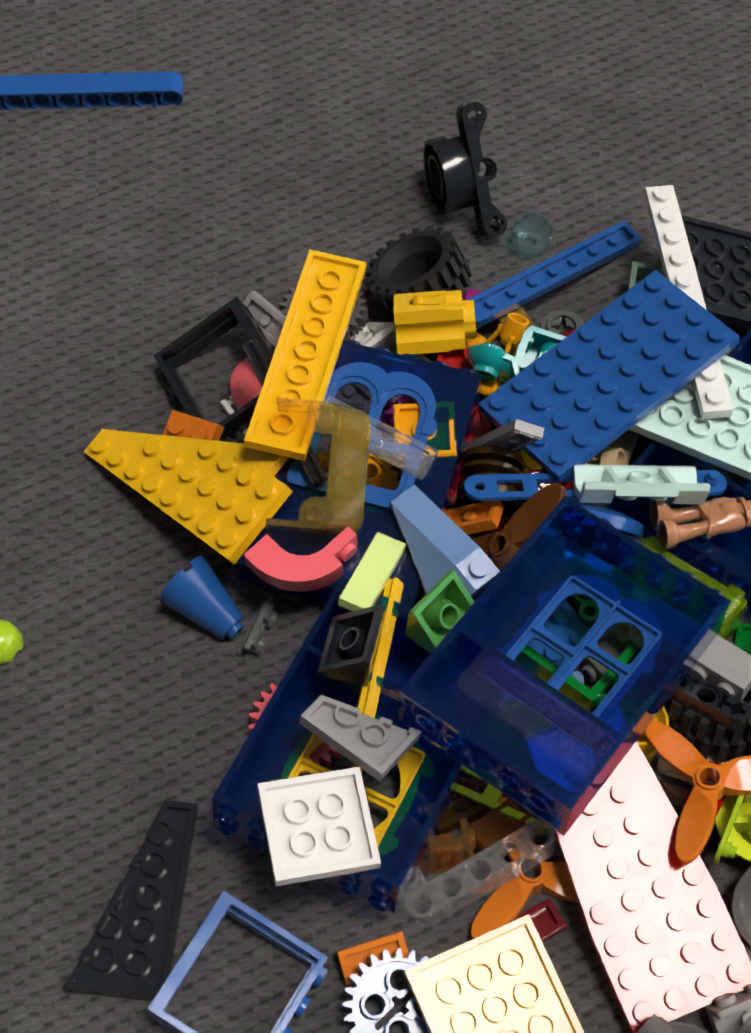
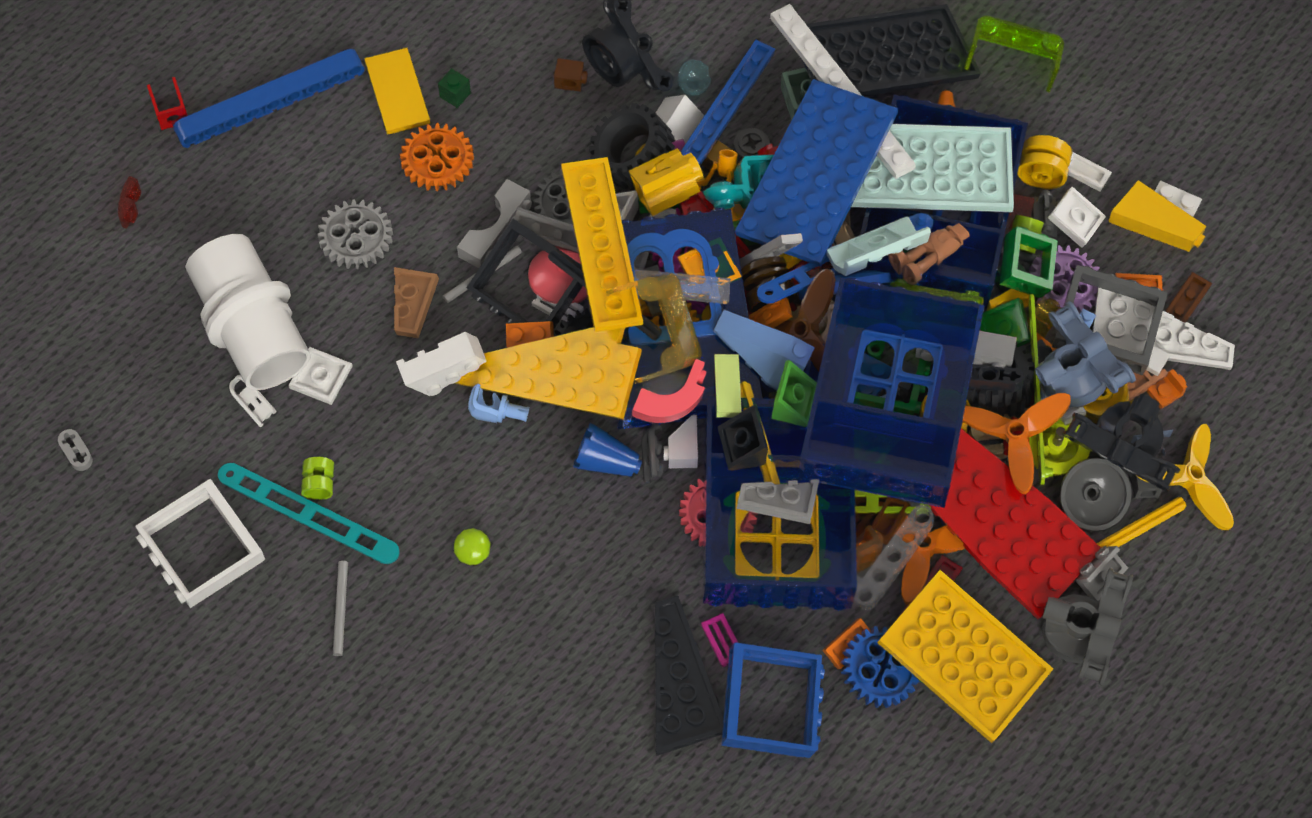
camera: 25 degrees left, 5 degrees up
white plate [257,767,381,886] -> none
none -> light grey gear [318,199,393,269]
none -> yellow tile [364,48,431,135]
none -> medium nougat wing [394,267,439,338]
none -> white wedge [396,332,487,396]
none -> orange gear [400,123,474,191]
none -> dark green brick [438,68,471,108]
none -> light grey bar [443,245,522,303]
none -> light grey arch [457,179,532,268]
none -> light blue piece [468,384,530,423]
none -> reddish brown brick [554,58,588,92]
none -> white slope [656,95,704,144]
none -> white slope [664,415,698,468]
none -> dark pink tile [701,613,738,667]

